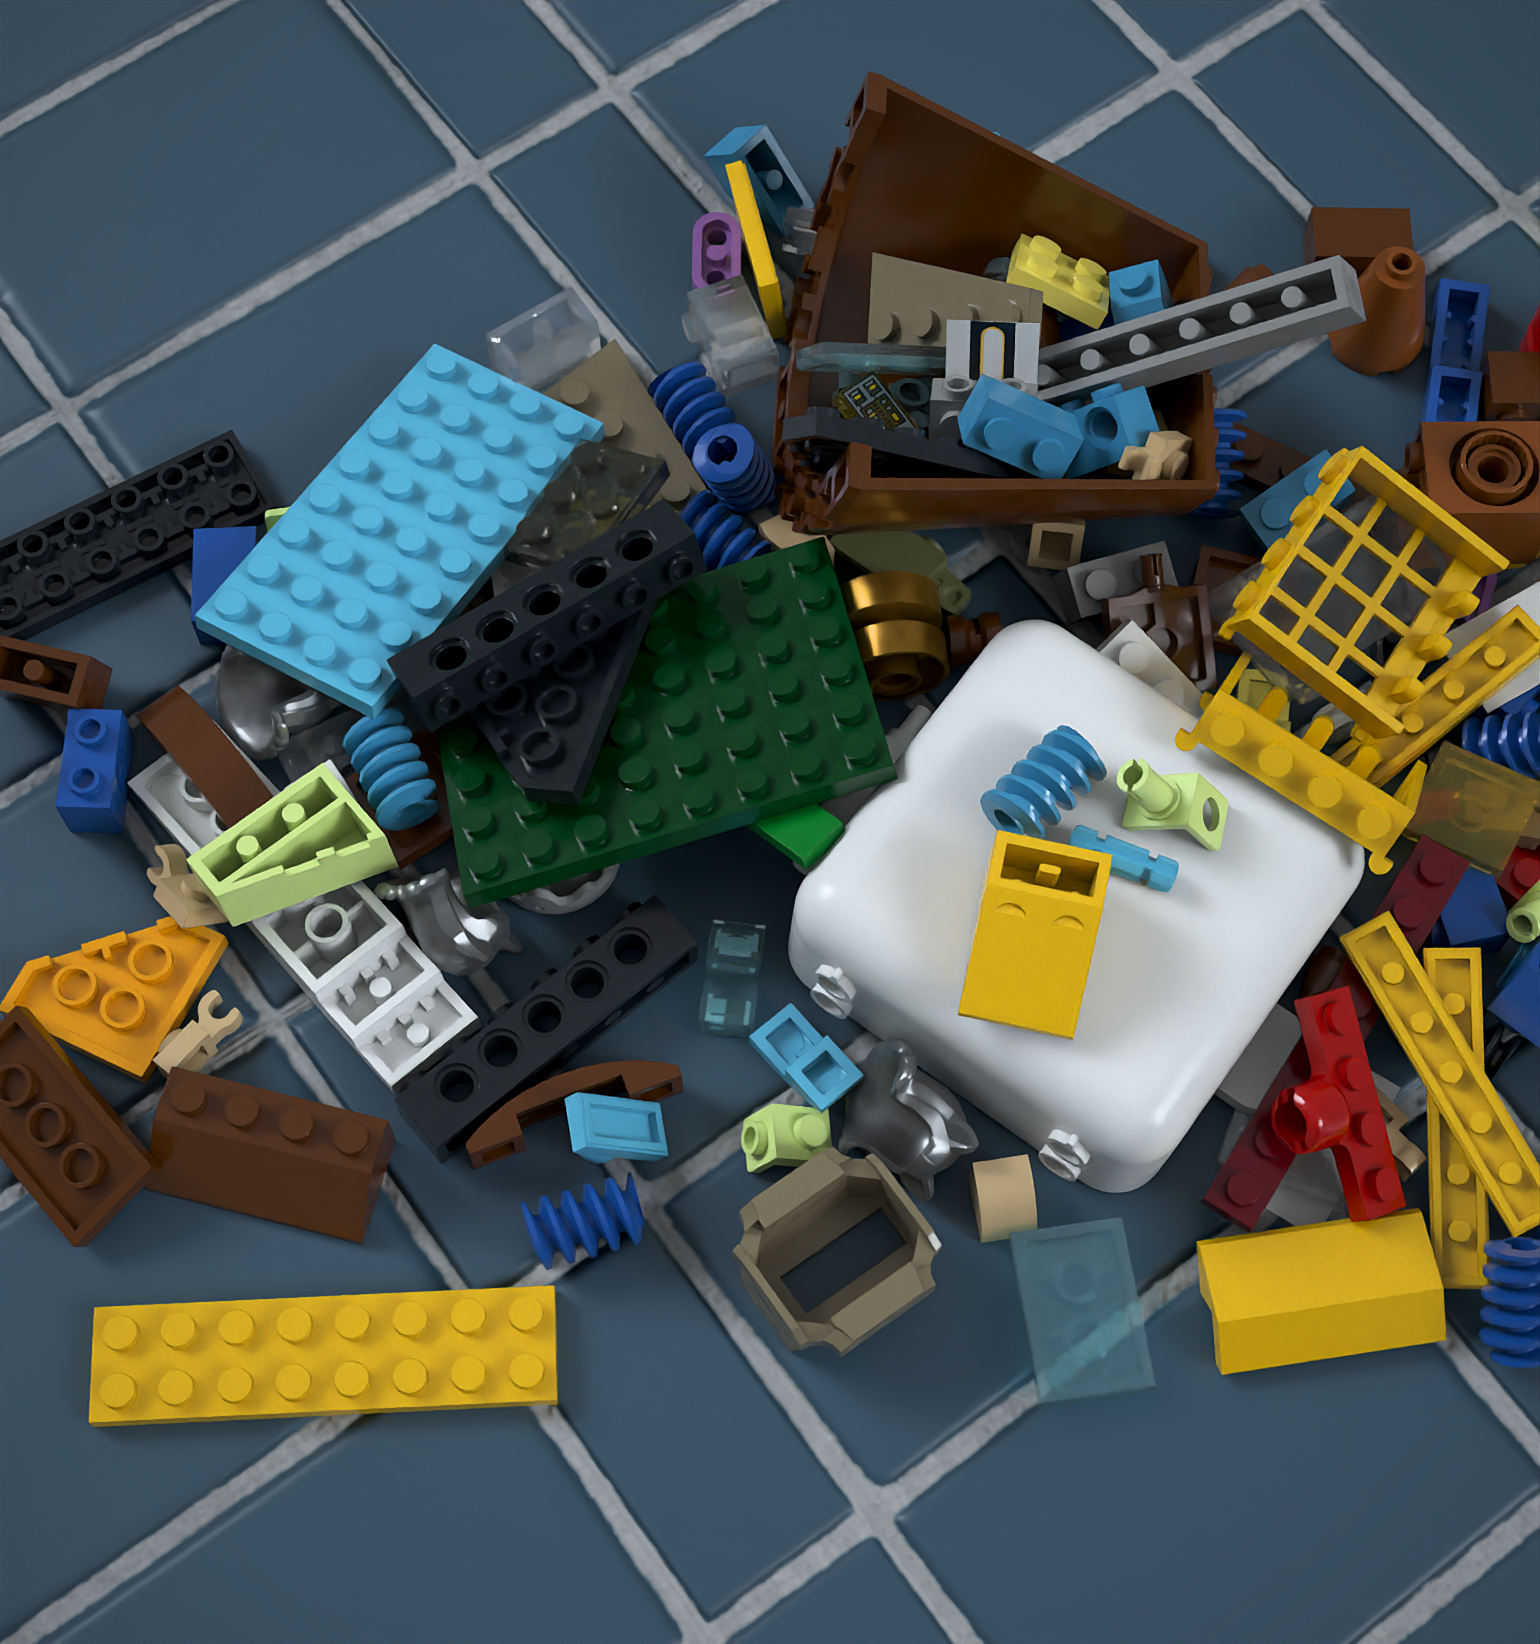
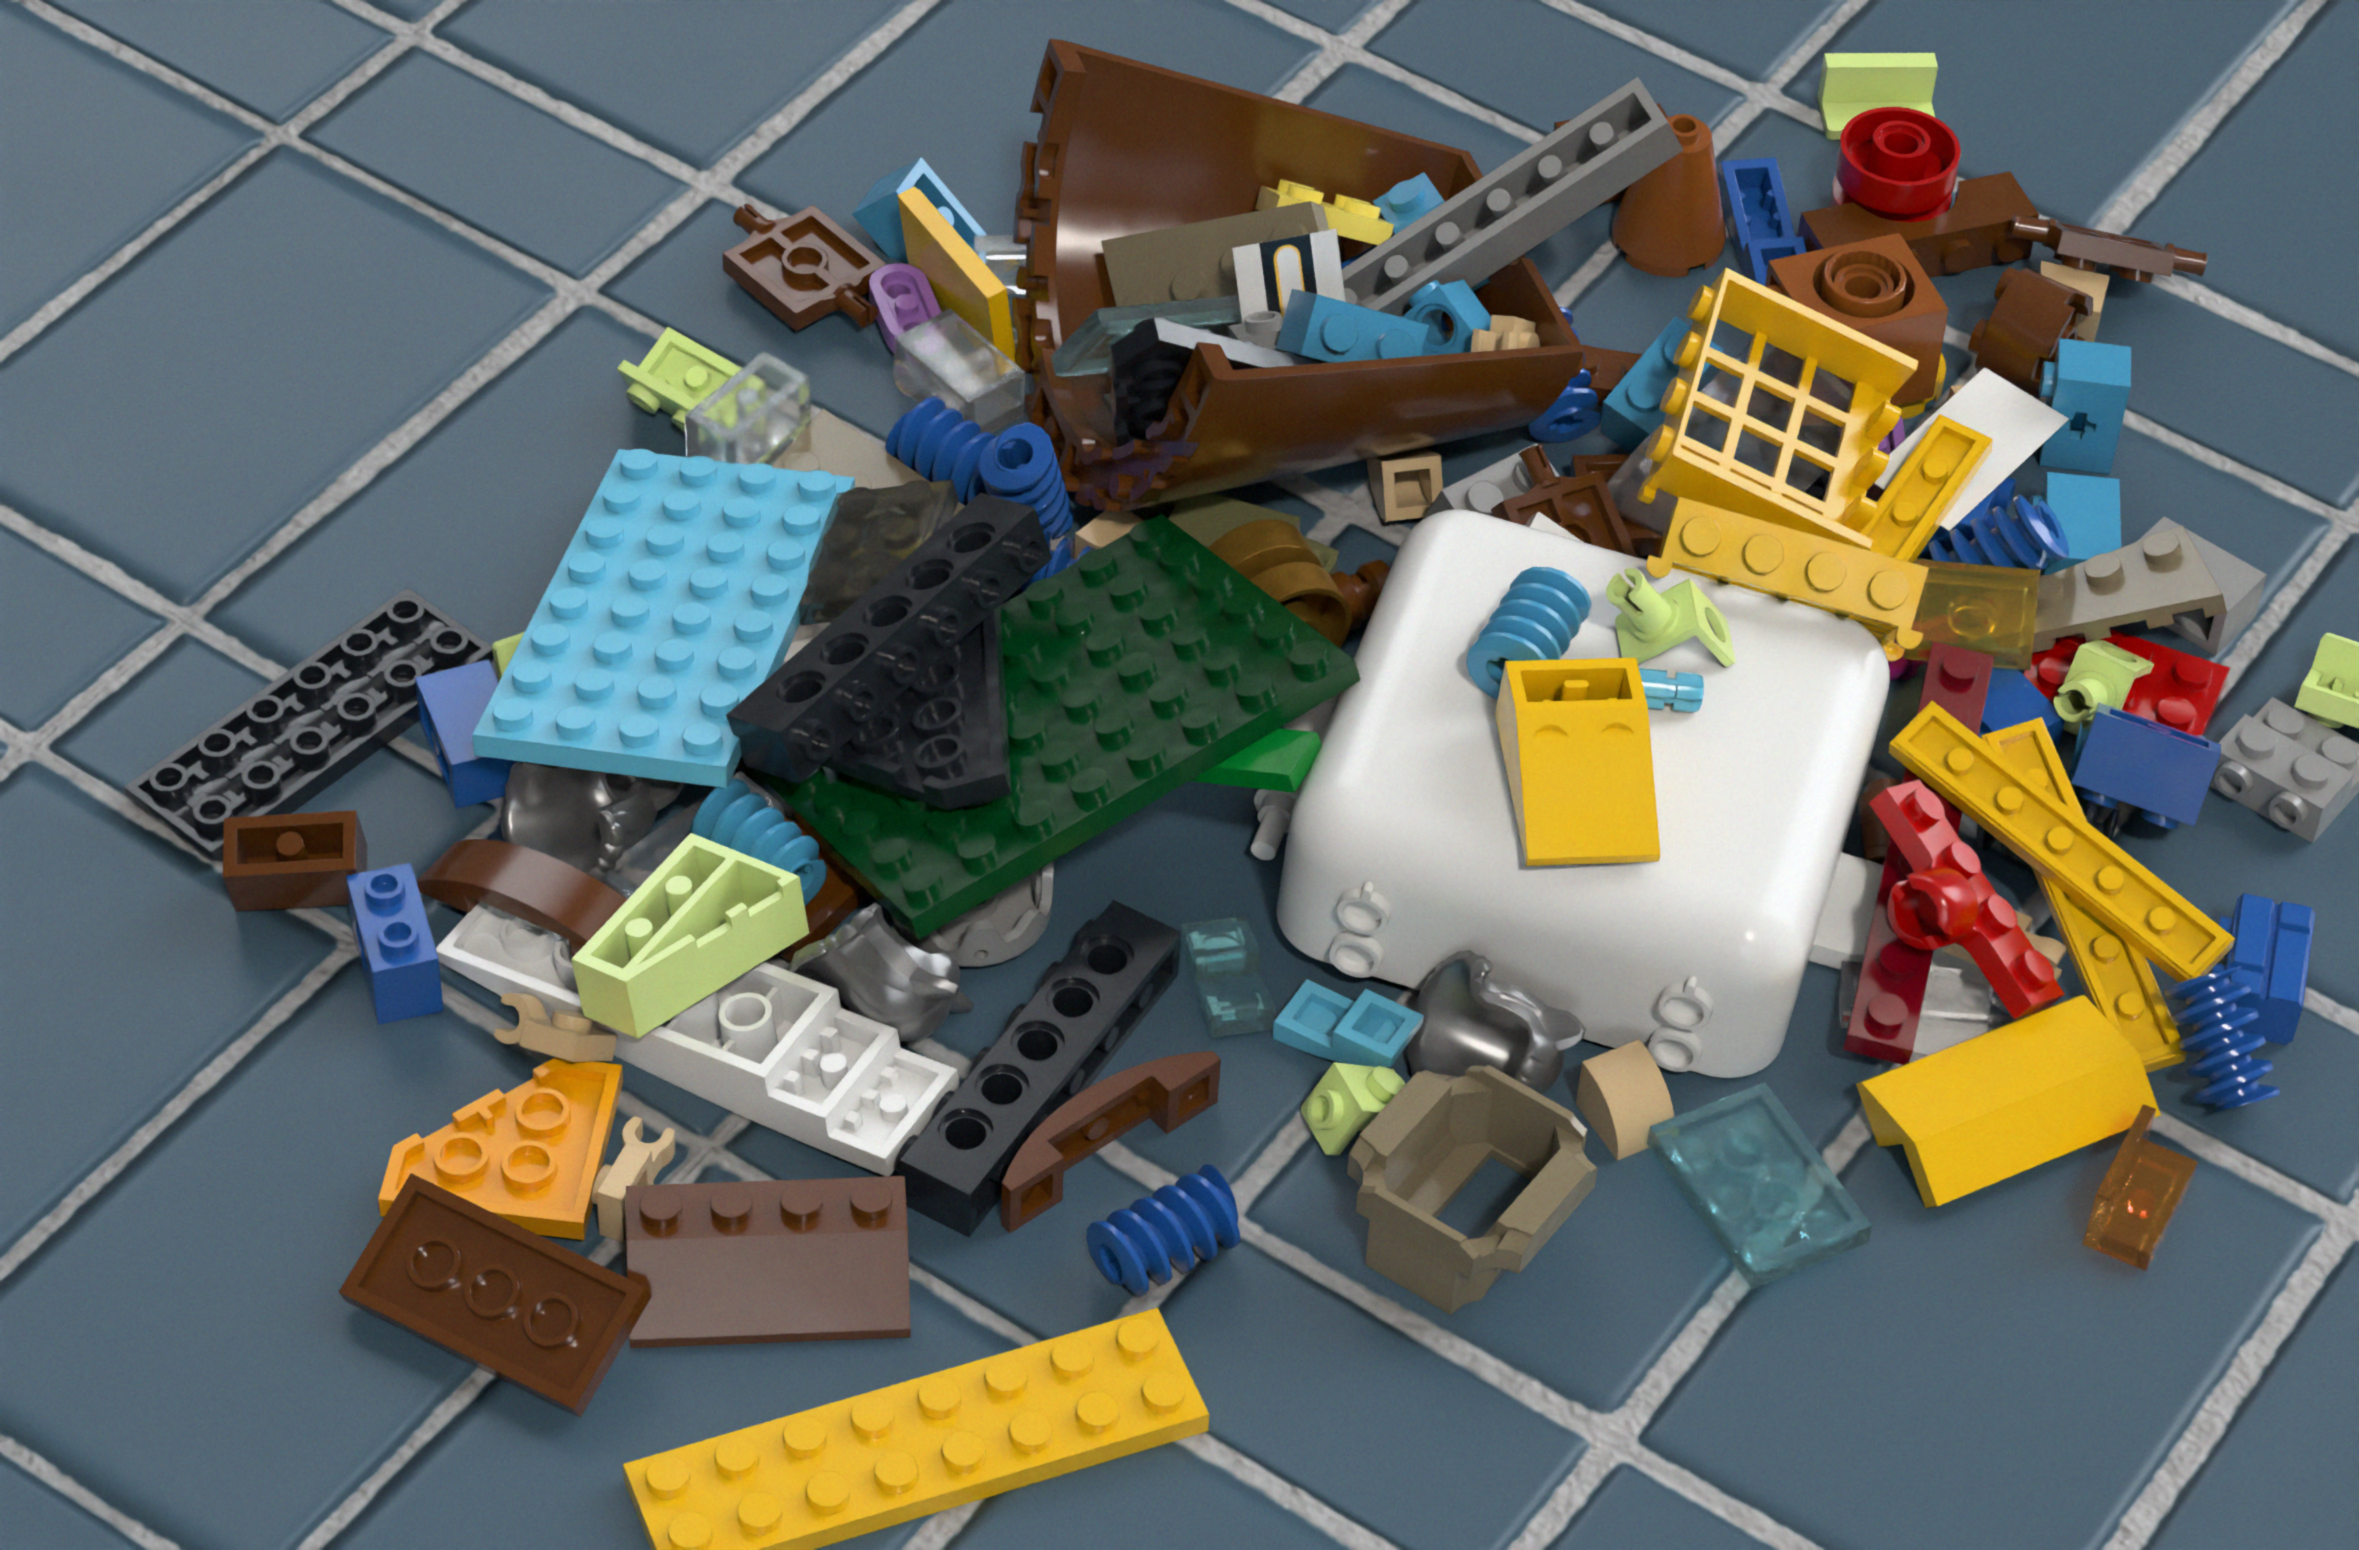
camera: 20 degrees left, 20 degrees down
medium azure tile [565,1092,668,1164] -> none
none -> yellowish green bracket [616,327,766,445]
none -> reddish brown plate [722,204,887,331]
none -> clear orange panel [2082,1104,2198,1271]

